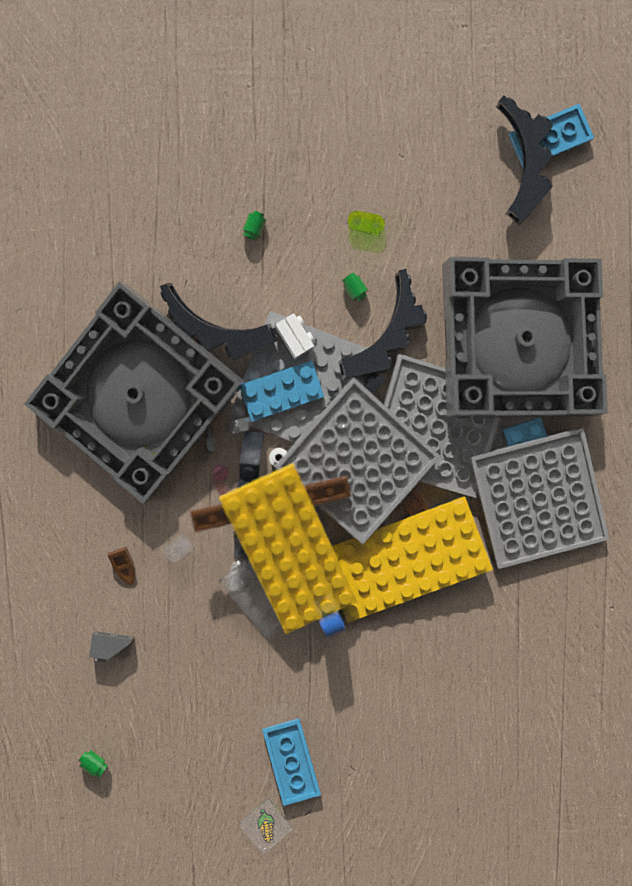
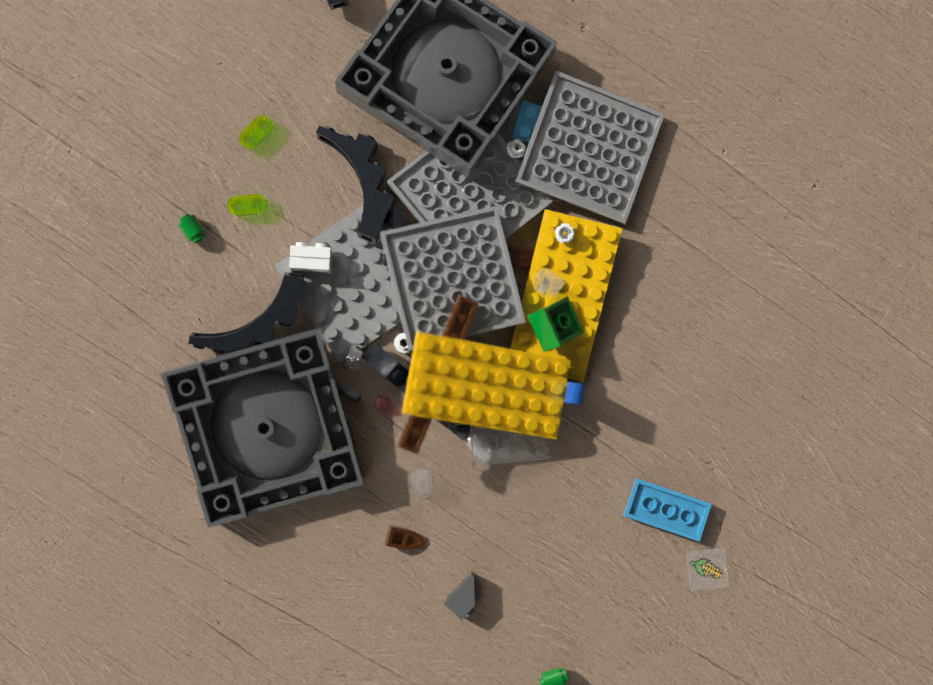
camera: 55 degrees left, 0 degrees up
dark azure plate [240,360,324,422] -> none
green brick [342,272,369,302] -> none
none -> clear neon green plate [227,194,267,216]
none -> white plate [507,139,526,158]
none -> green slope [527,296,584,352]
none -> clear brick [533,267,566,298]
none -> white plate [555,223,575,243]

